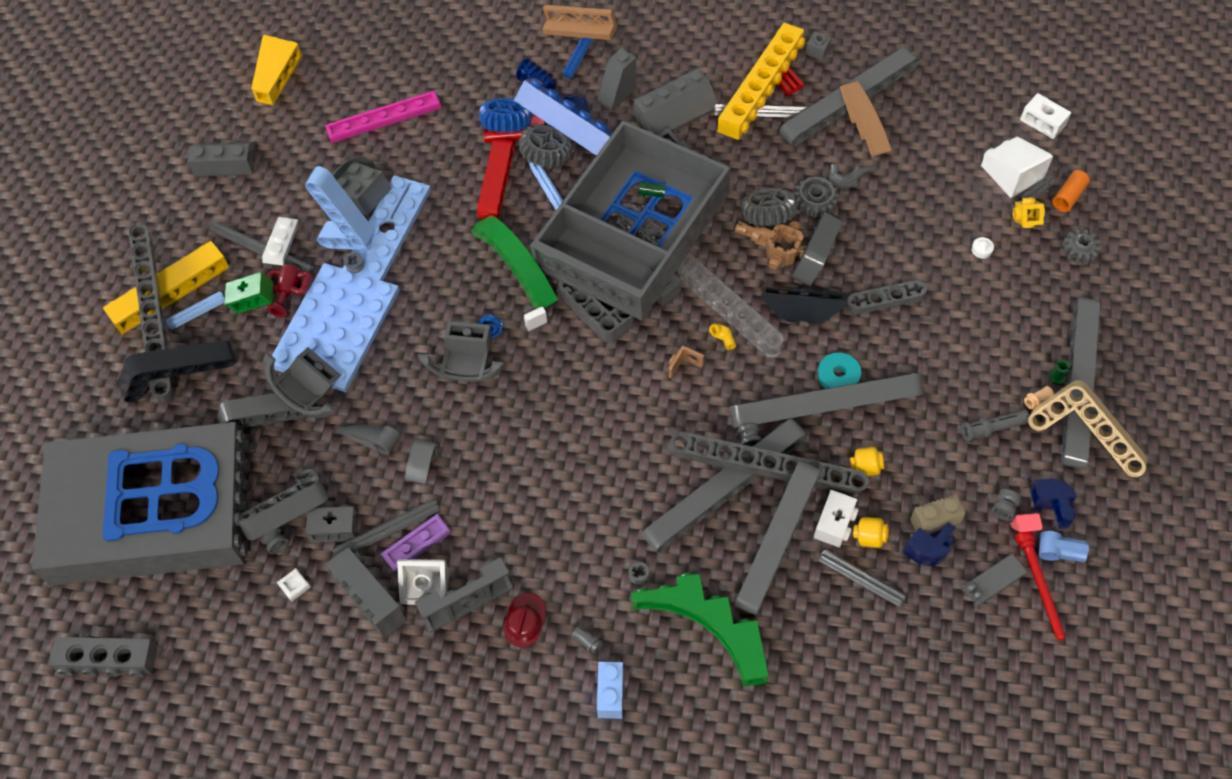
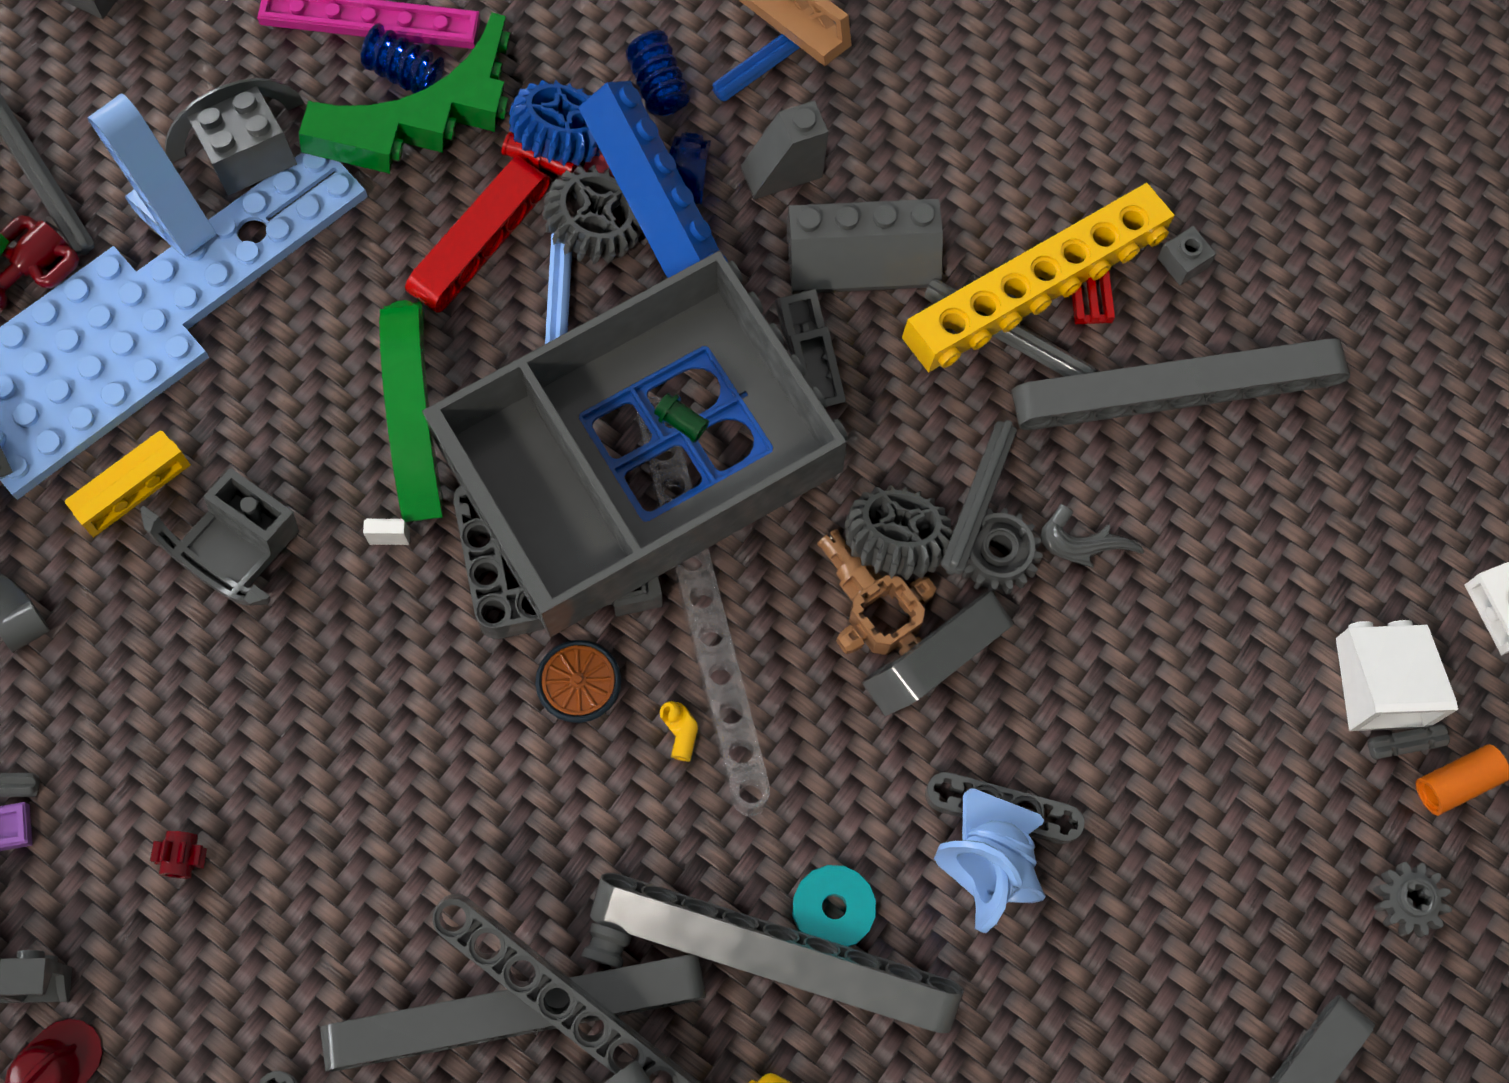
camera: 20 degrees right, 10 degrees up
white plate [262,217,299,266] -> none
dark grey bush [344,252,364,273] -> none
dark grey panel [405,438,439,484] -> none
blue plate [477,314,503,339] -> none
medium nougat bracket [669,345,704,379] -> none
black wedge [761,286,848,324] -> none
medium nougat slope [840,81,892,157] -> none
white tile [972,237,994,258] -> none
yellow brick [1012,197,1045,228] -> none
none -> yellow panel [65,431,191,538]
none -> dark red gear [150,831,207,879]
none -> green arch [299,12,511,174]
none -> clear blue piece [361,23,445,94]
none -> dark orange wheel [535,640,621,723]
none -> light blue helmet [934,788,1046,933]
none -> dark grey axle [941,420,1017,575]

